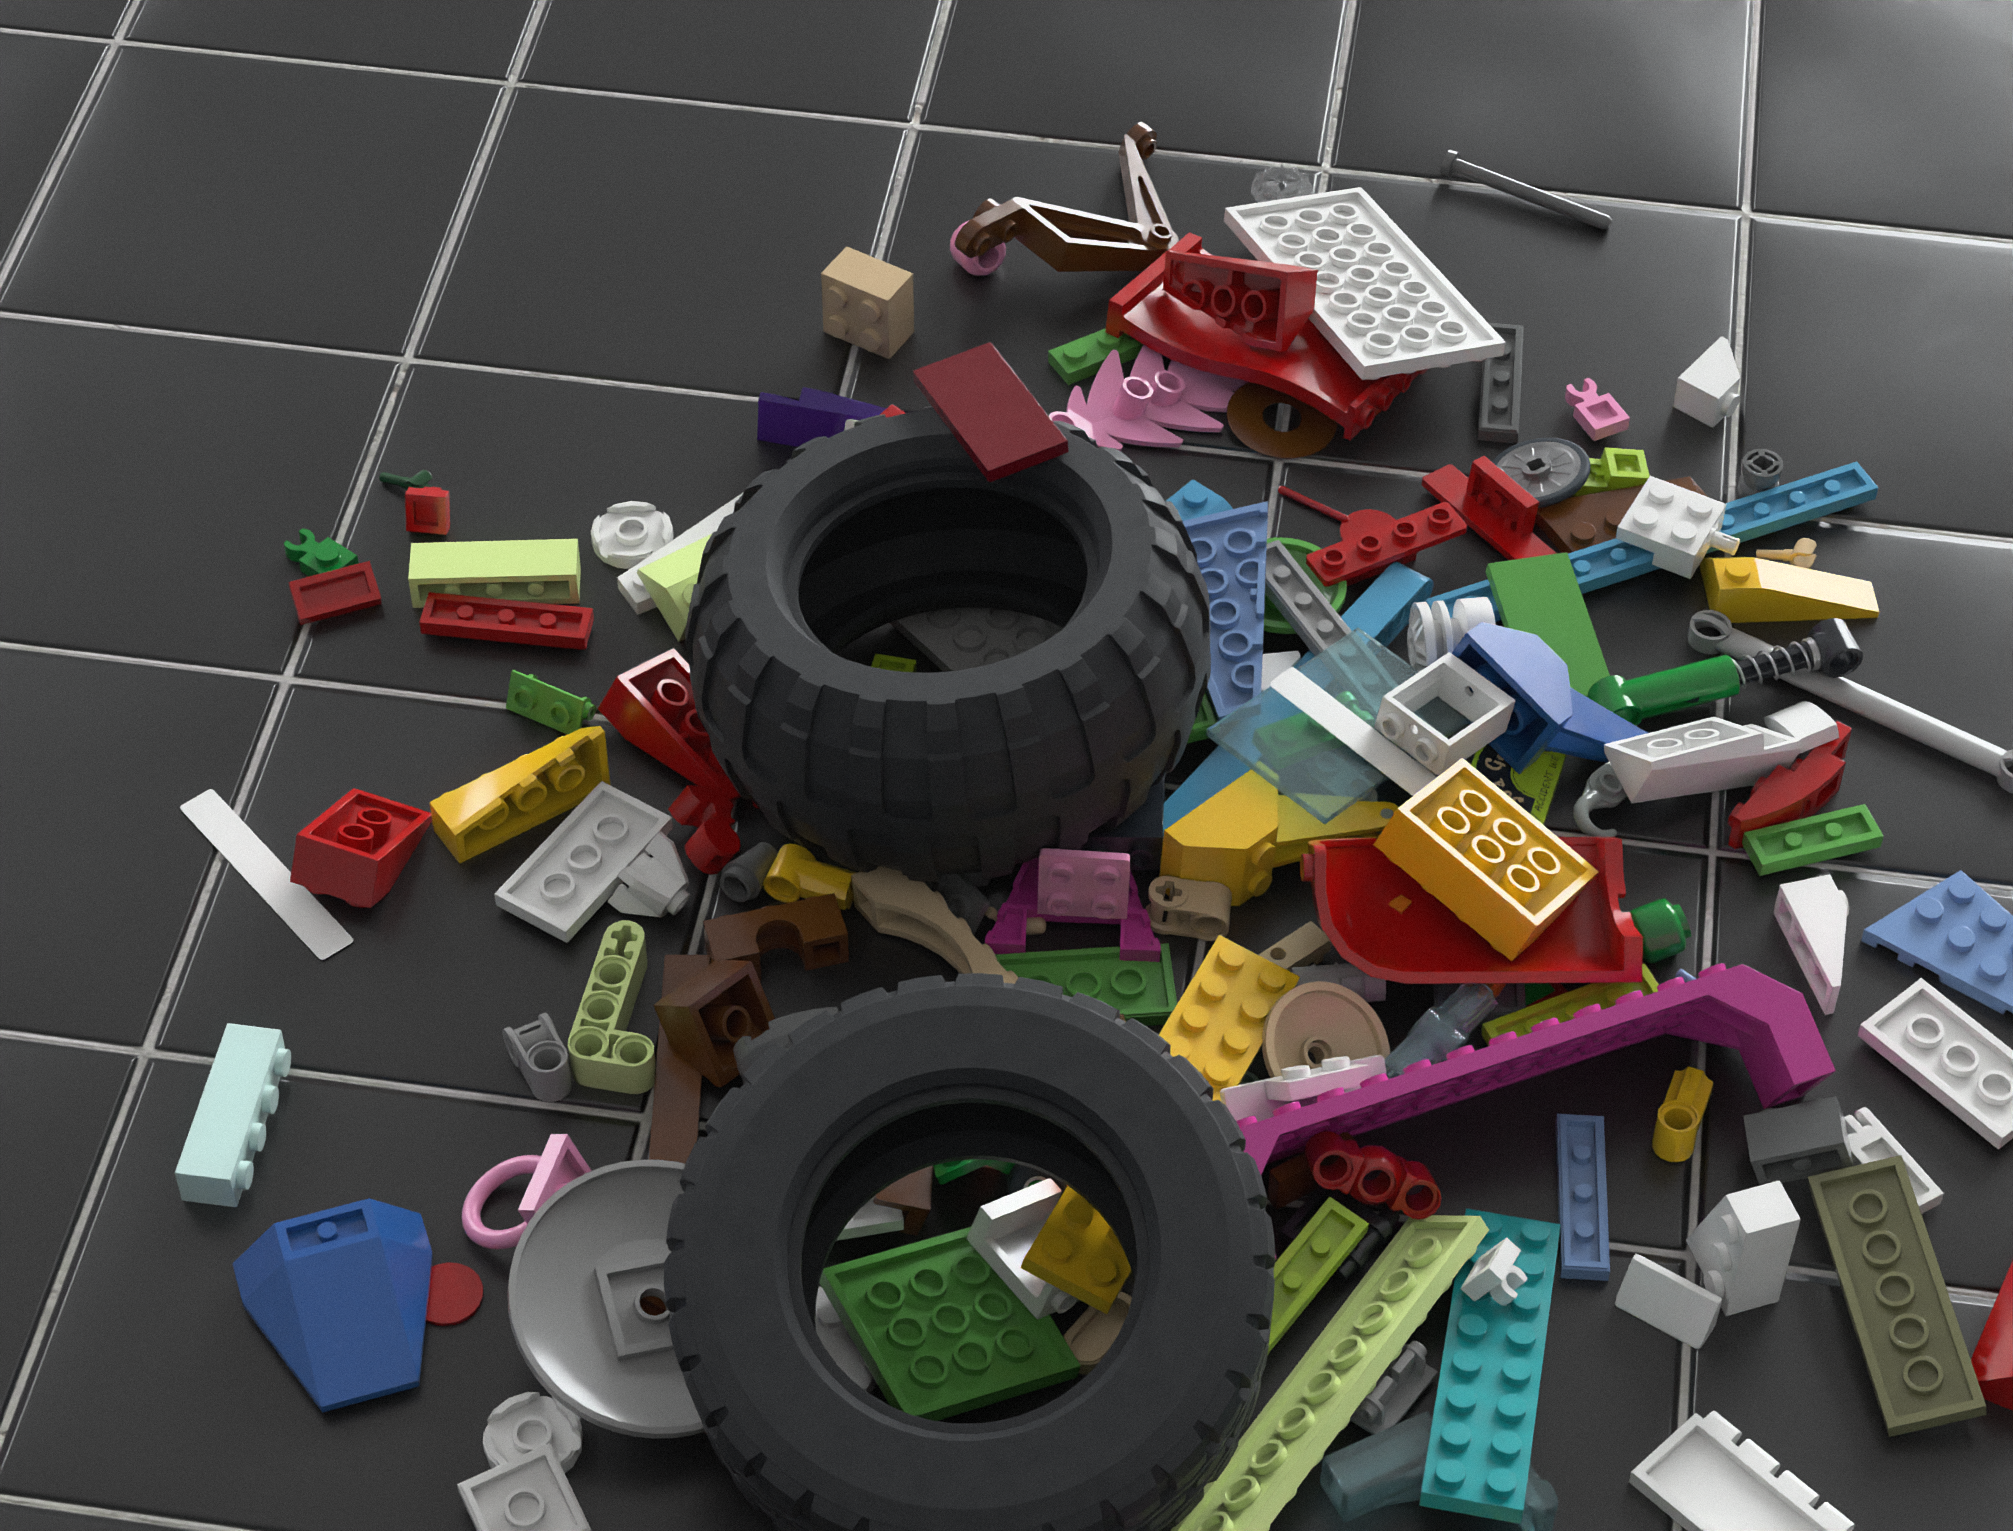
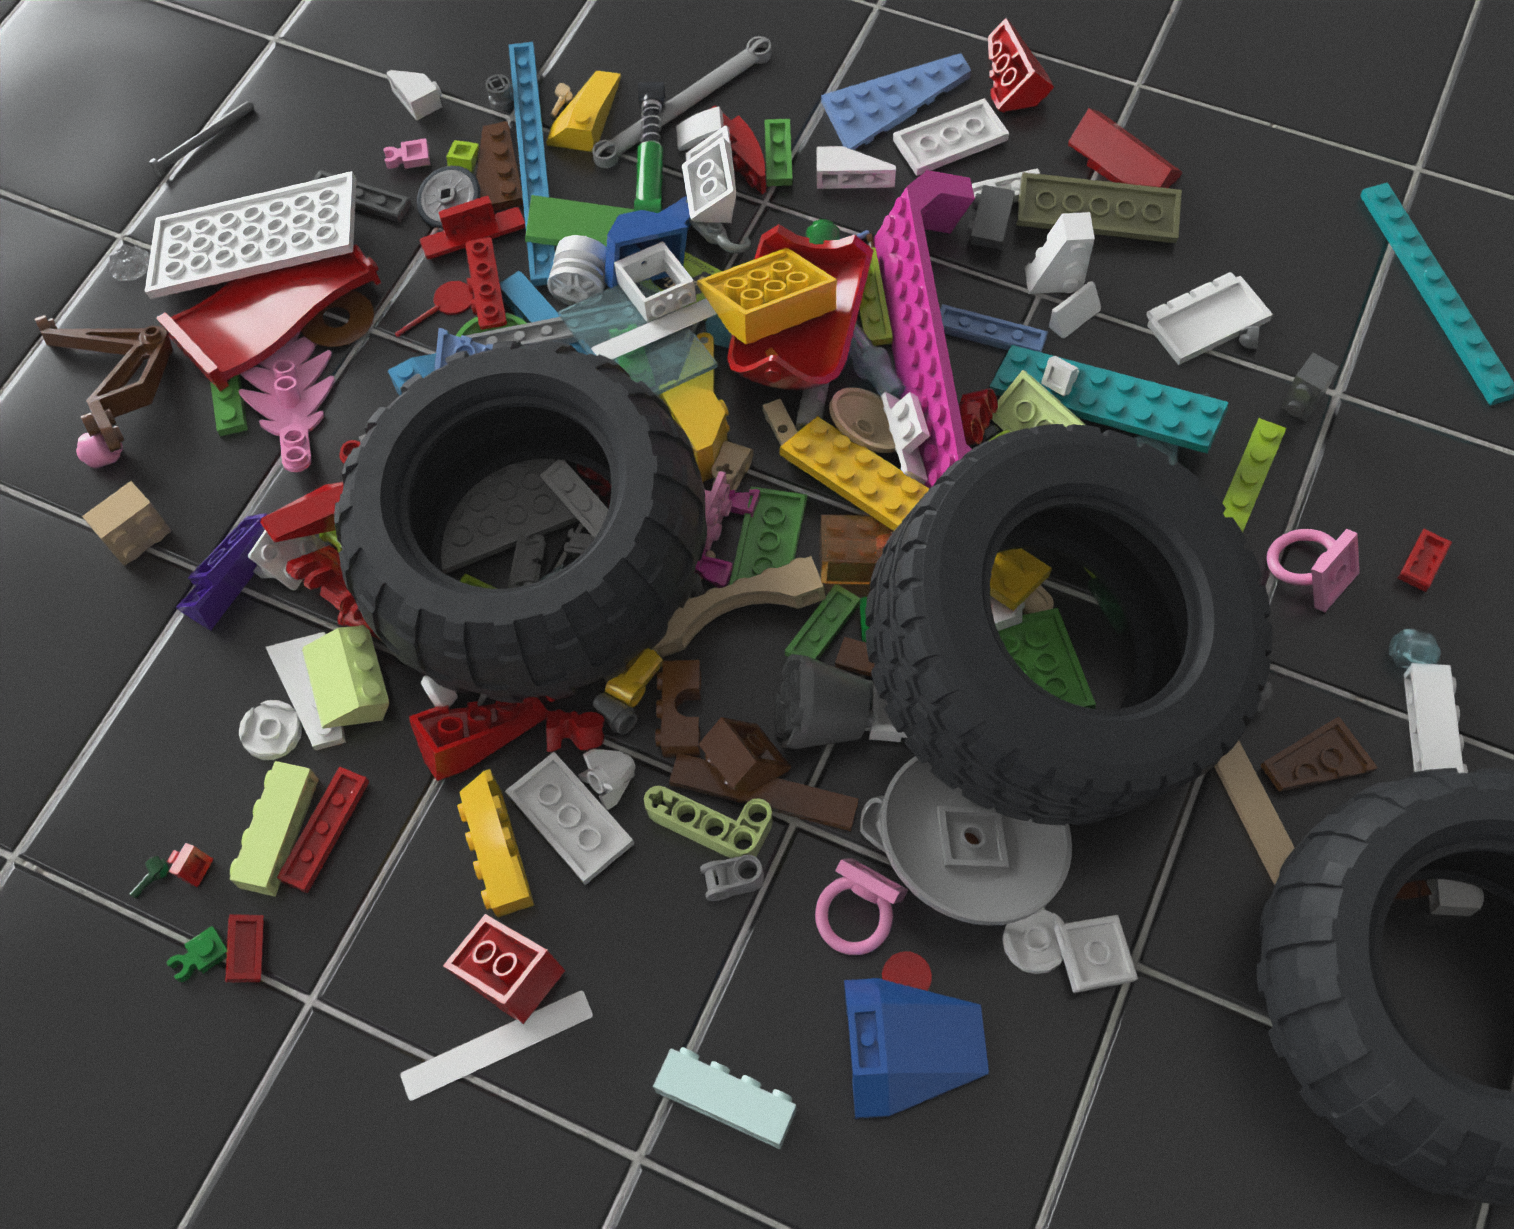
camera: 70 degrees left, 15 degrees up
bright green hinge [506,670,596,734] -> none
dark red tile [913,342,1069,482] -> none
red wedge [1163,250,1318,352] -> none
white plate [1616,476,1740,579] -> none
yellow piece [1652,1066,1714,1162] -> none

